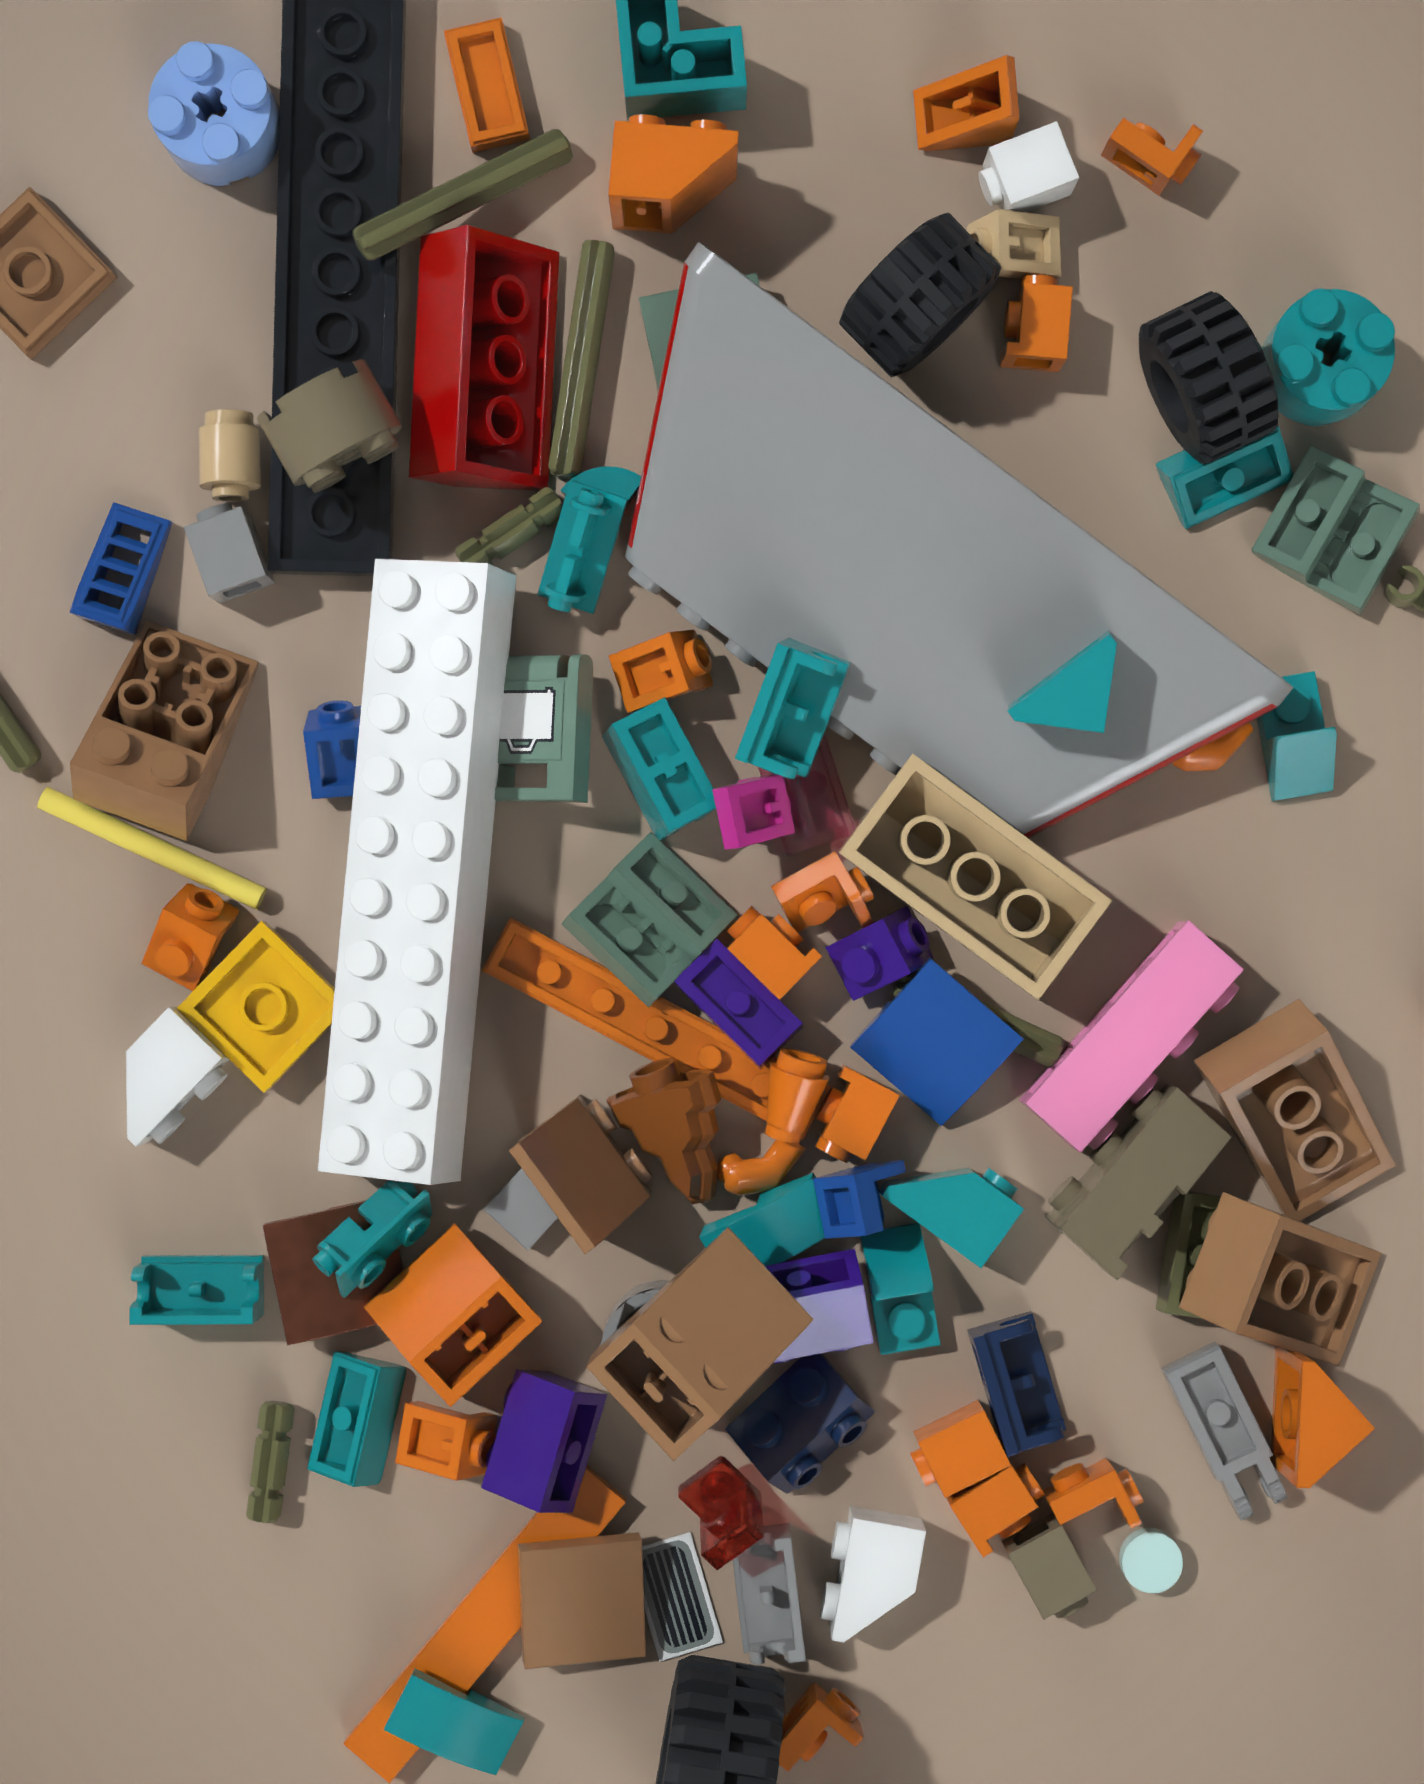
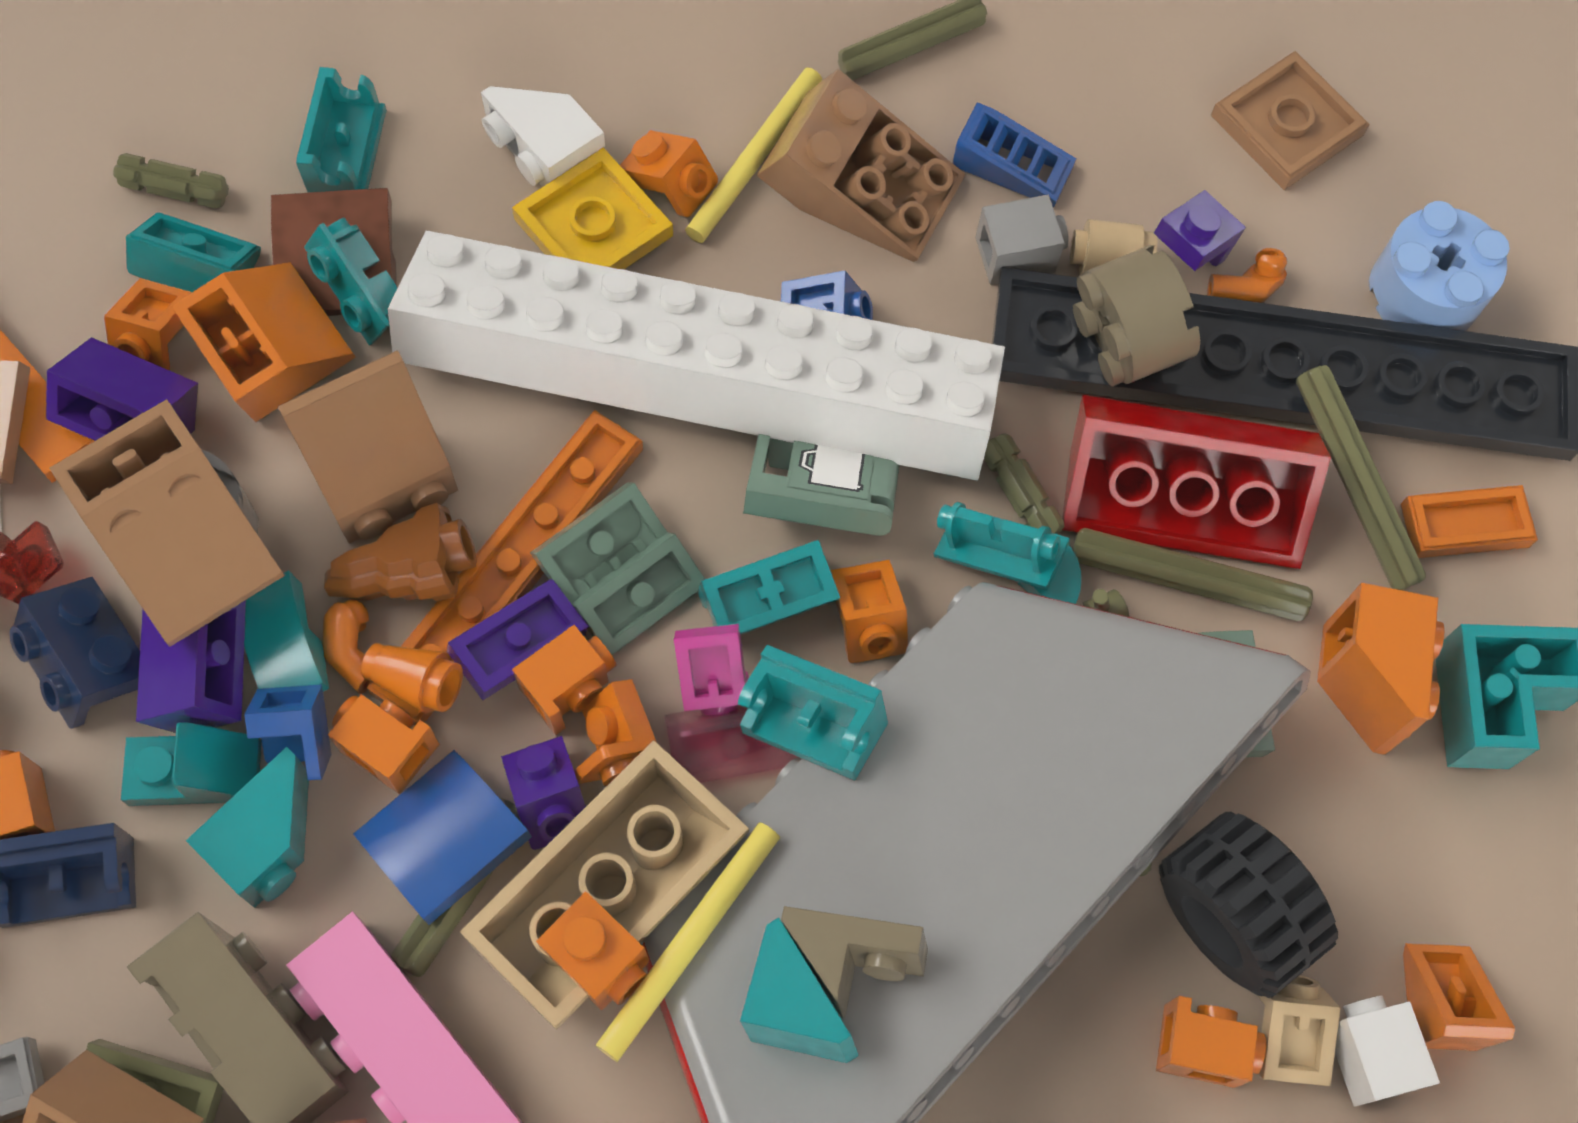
camera: 95 degrees right, 20 degrees down
none -> orange bracket [536,891,649,1010]
none -> light yellow bar [596,822,780,1062]
none -> dark tan slope [781,906,928,1018]
none -> olive hand [1083,589,1130,617]
none -> bracket [1154,190,1246,271]
none -> orange arm [1207,248,1287,303]

